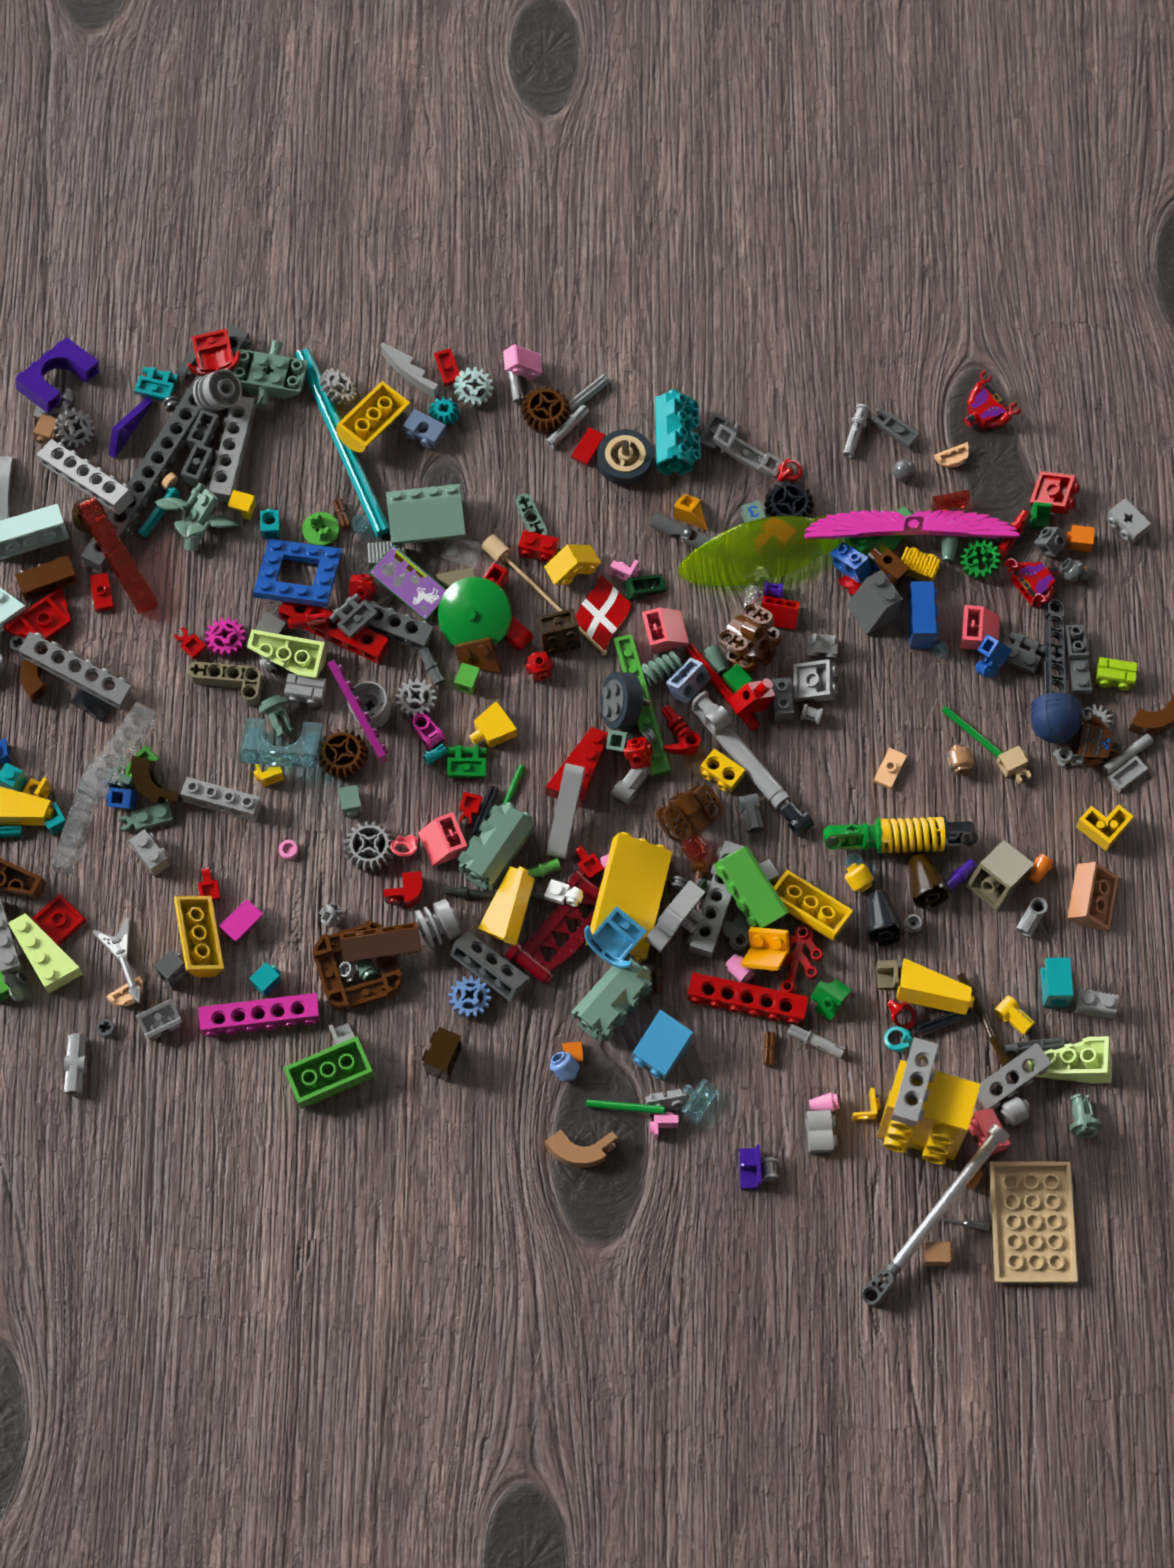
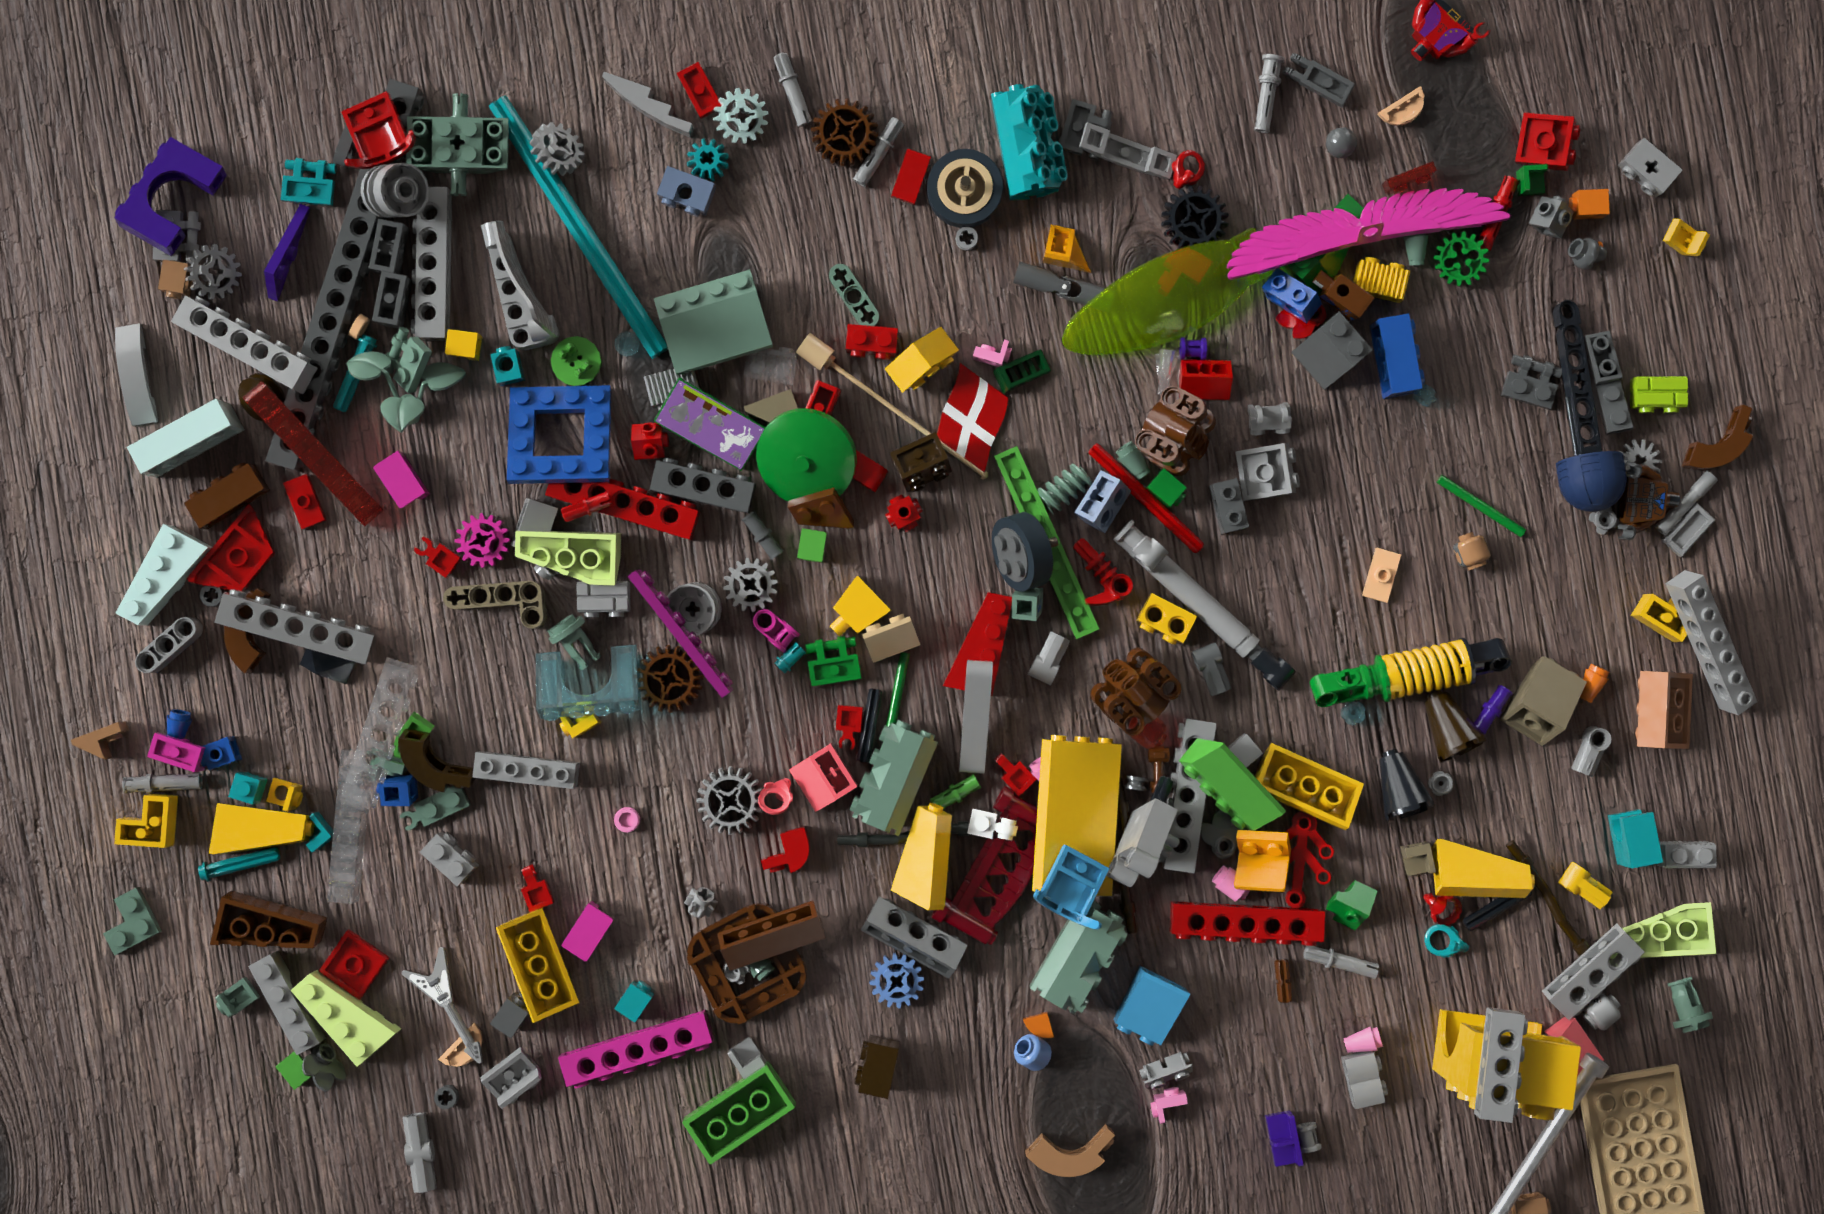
camera: 10 degrees left, 20 degrees up
dark grey bush [164,396,180,412] -> none
dark grey plate [328,593,378,639] -> none
reddish brown piece [333,499,351,529] -> none
yellow brick [336,381,411,452] -> none
sand green brick [338,785,362,817] -> none
light grey wheel [414,899,461,949] -> none
bright pink brick [503,344,542,380] -> none
light grey axle [568,374,609,413] -> none
green bar [586,1099,666,1114] -> none
red brick [624,737,653,769] -> none
dark grey bush [641,728,658,744] -> none
coral slope [642,607,689,654] -> none
clear light blue plate [681,1079,719,1124] -> none
red torso [729,678,775,715] -> none
sand green brick [741,500,766,533] -> none
light grey bush [800,703,823,725] -> none
yellow head [845,863,874,893] -> none
yellow bracket [852,1088,880,1121] -> none
flat silver piece [941,1218,990,1231] -> none
coral slope [960,605,1000,650] -> none
blue brick [975,634,1012,678] -> none
tan brick [997,746,1031,784] -> none
red torso [1004,558,1059,608] -> none
dark grey piece [1004,1037,1066,1054] -> none
none -> dark pink panel [373,451,430,508]
none -> light grey panel [481,221,560,350]
none -> tan slope [862,614,920,663]
none -> light grey bush [955,227,978,251]
none -> yellow bracket [1663,219,1710,256]
none -> light grey brick [1665,570,1758,715]

